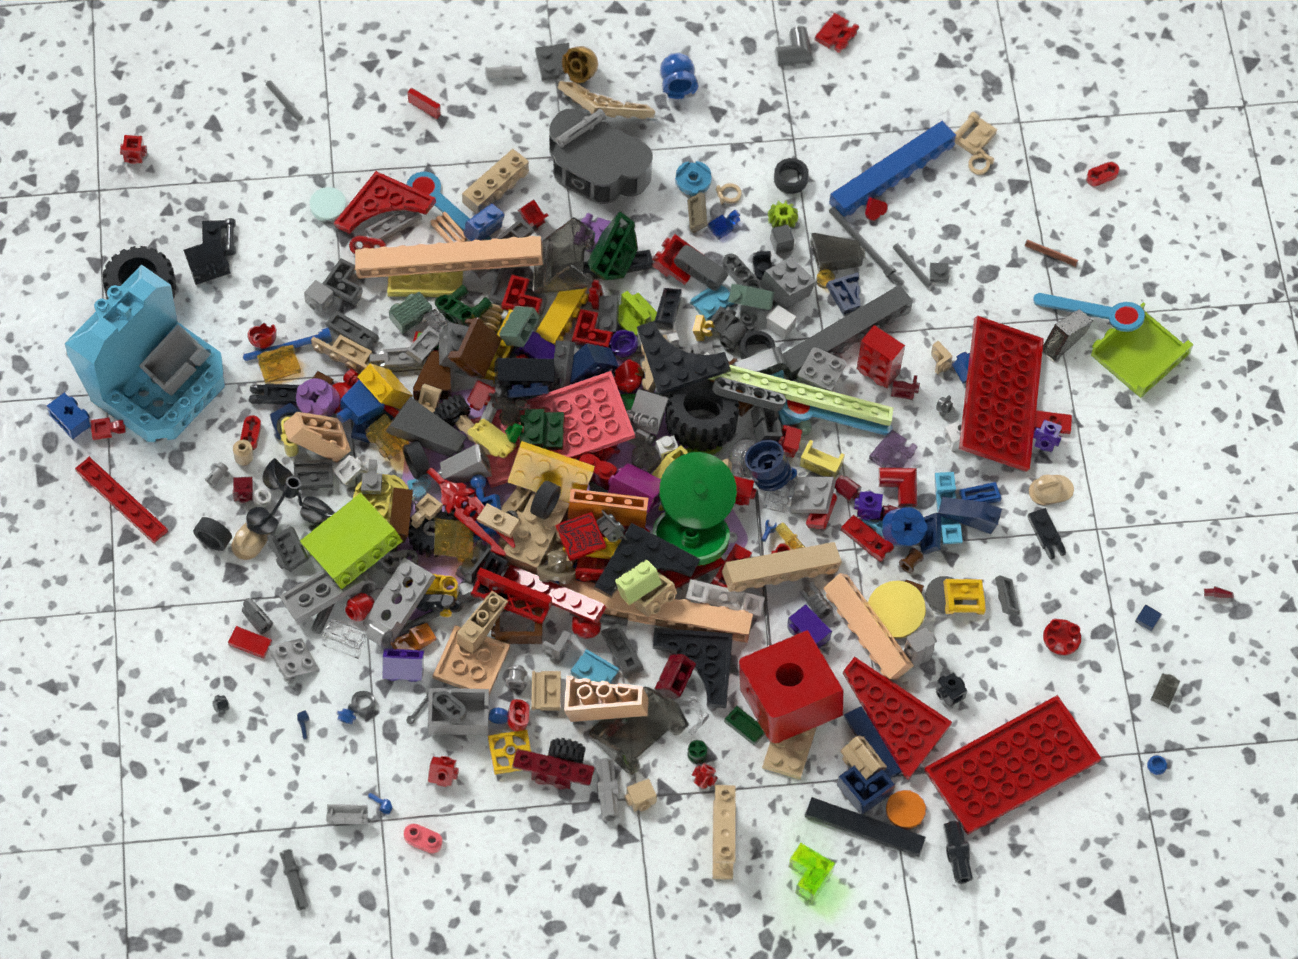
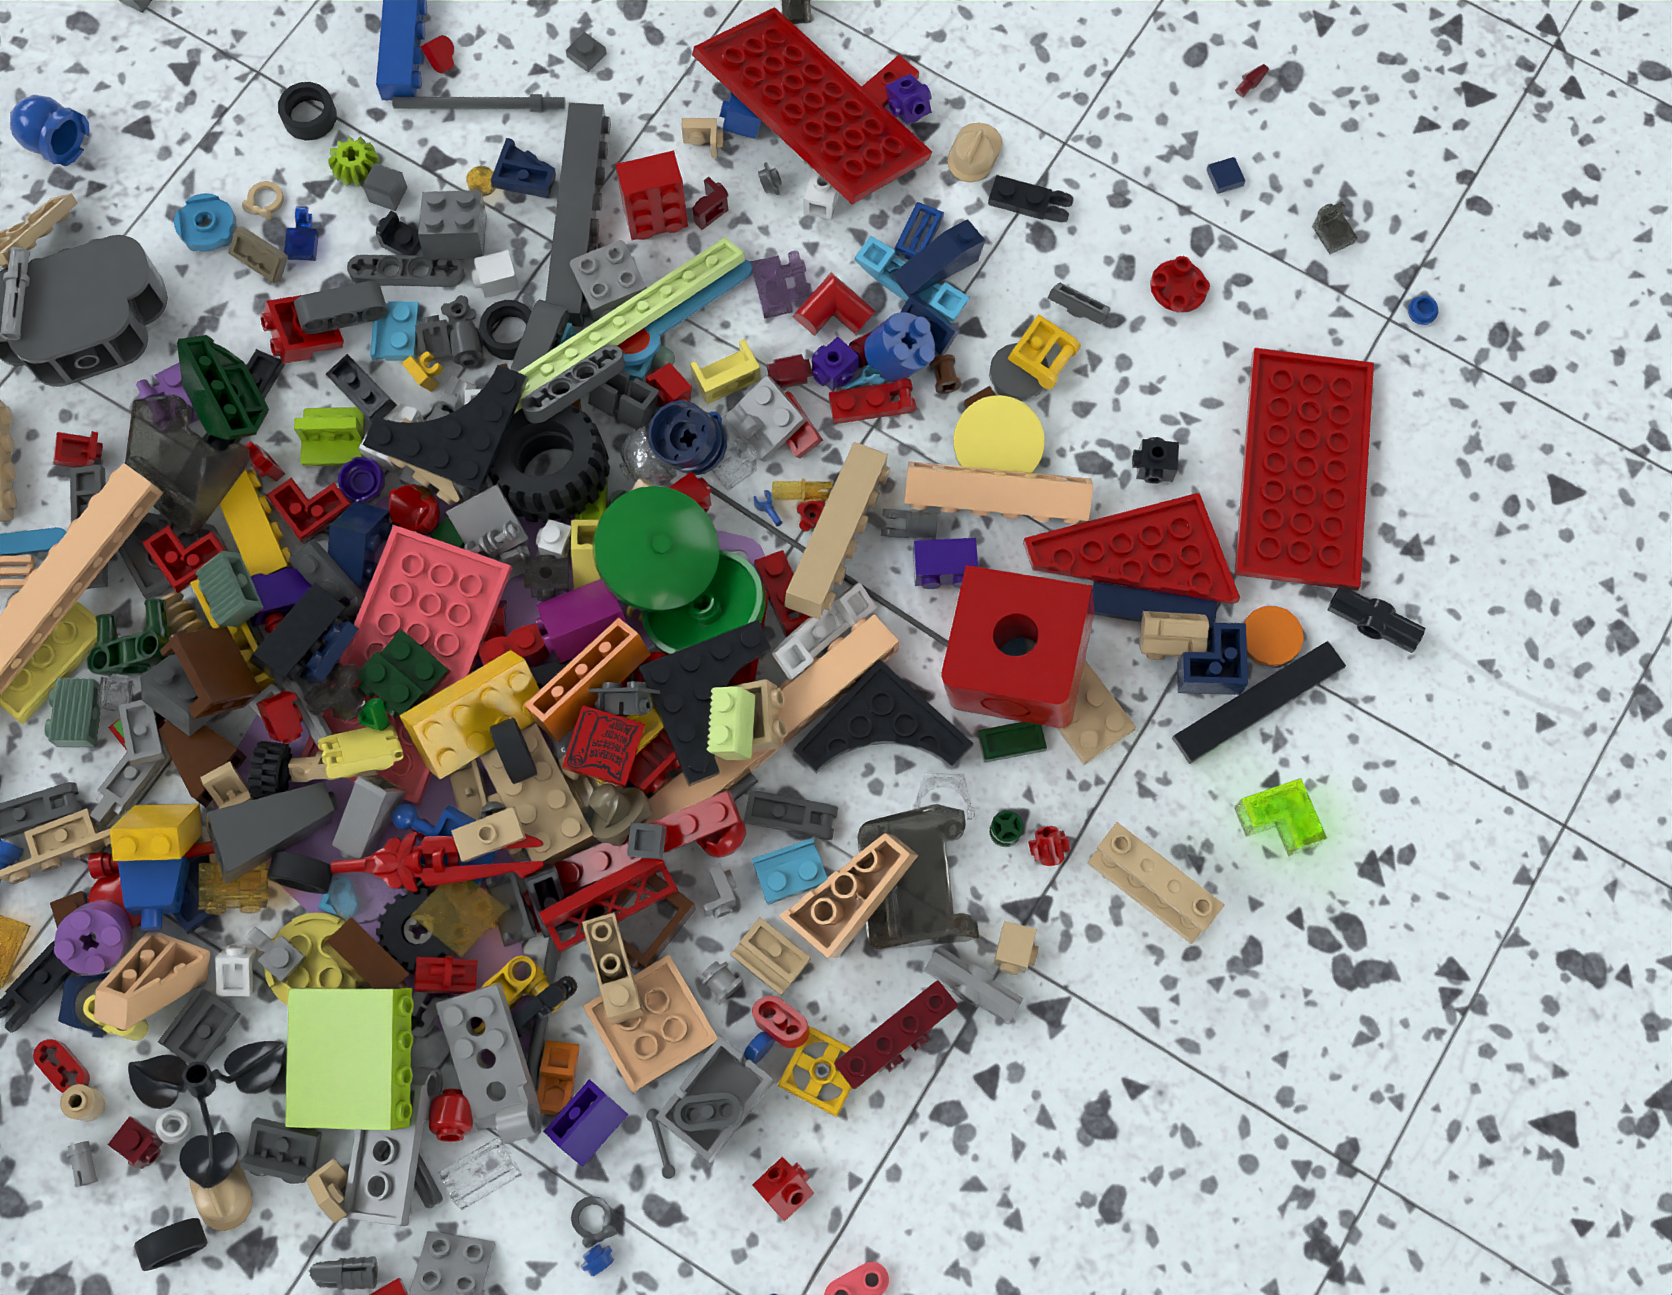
camera: 50 degrees left, 10 degrees up
tan plate [411,493,443,528] -> none
blue brick [463,204,505,241] -> none
black tyre [548,738,586,764] -> none
dark grey plate [598,296,619,334] -> none
dark red brick [654,654,696,699] -> none
sand green slope [728,284,774,310] -> none
clear smoke slope [810,233,866,274] -> none
dark grey bar [893,243,932,287] -> none
light grey brick [904,628,937,669] -> none
none -> tan bracket [306,1159,348,1224]
none -> red hips [414,956,478,995]
none -> dark grey tile [627,822,667,860]

